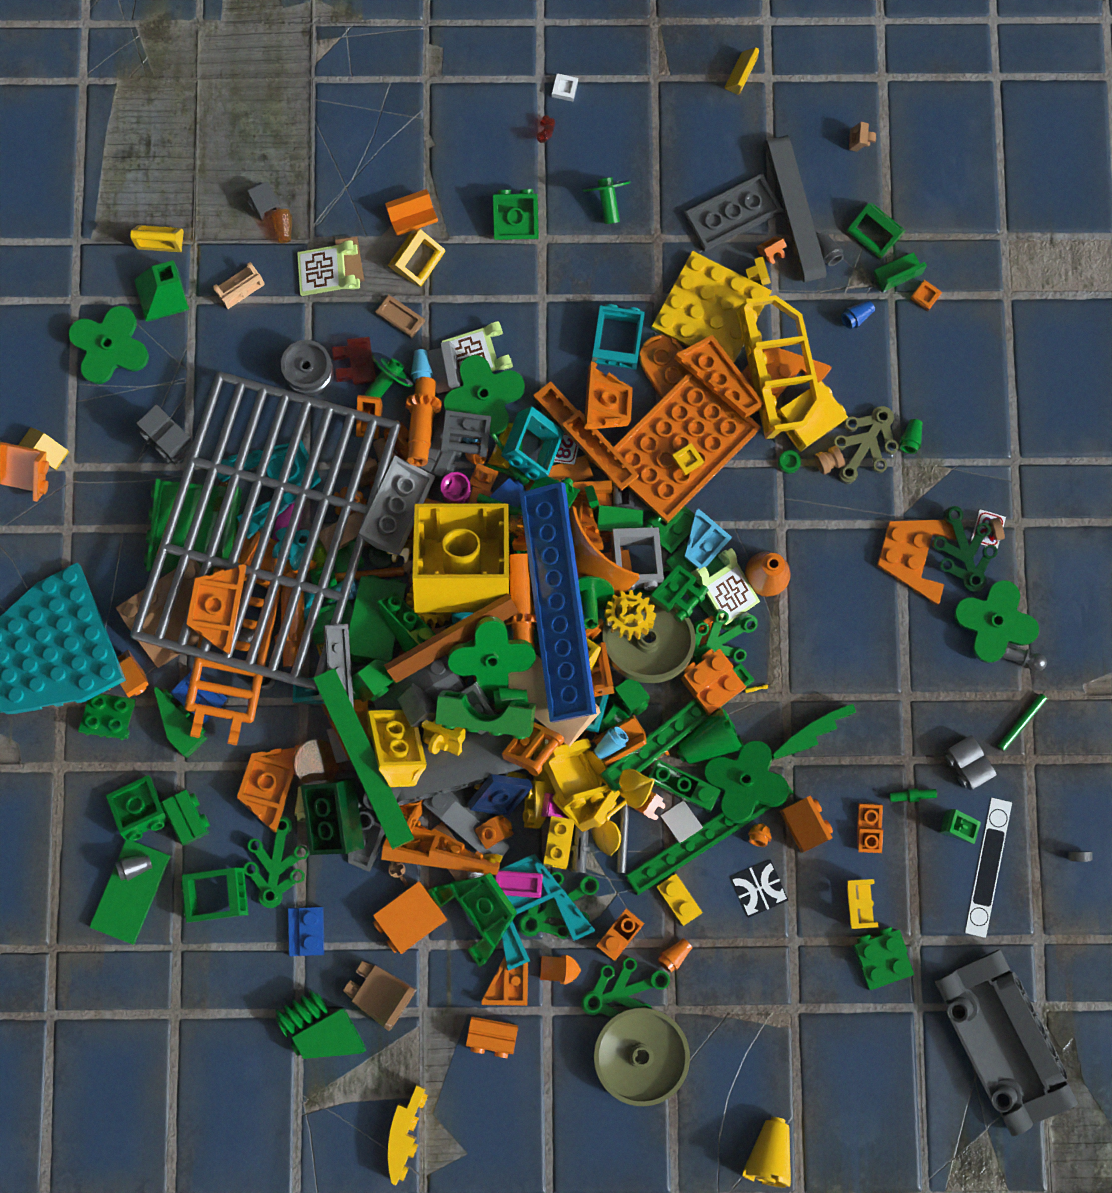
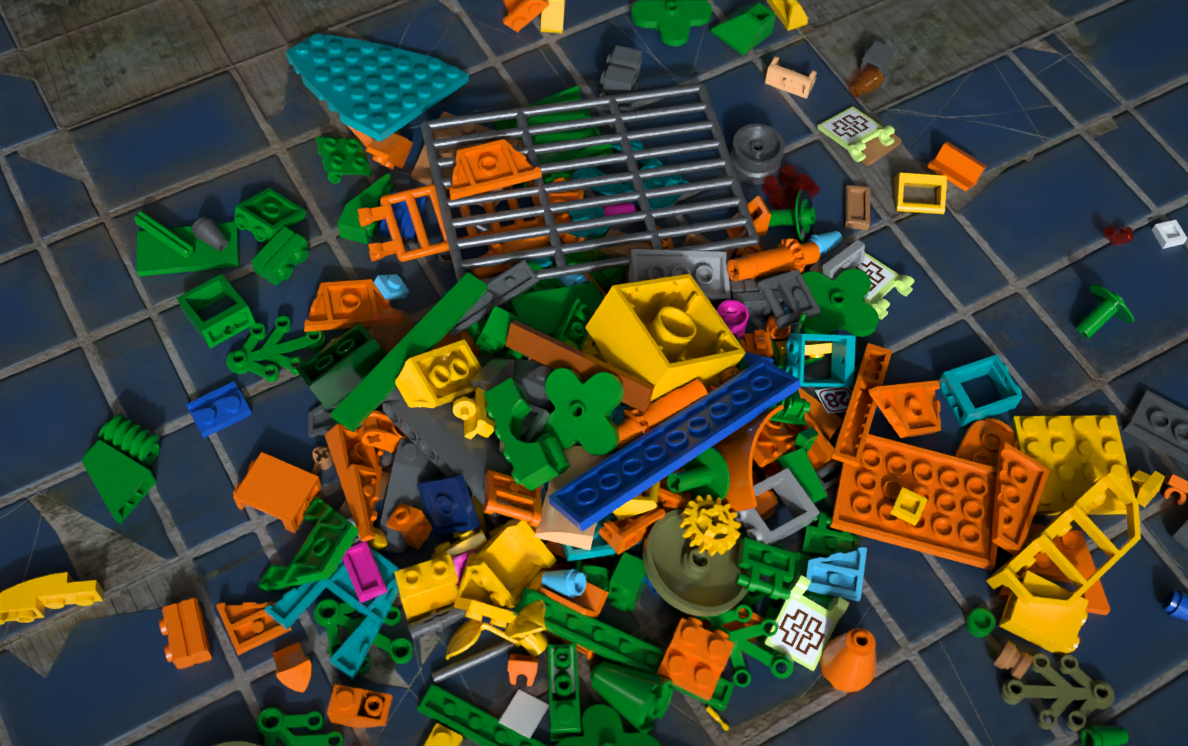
camera: 60 degrees right, 20 degrees down
medium nougat hips [343,961,417,1031] -> none
green plate [493,189,539,240] -> none
none -> green axle [134,211,195,258]
none -> medium azure plate [374,274,409,300]

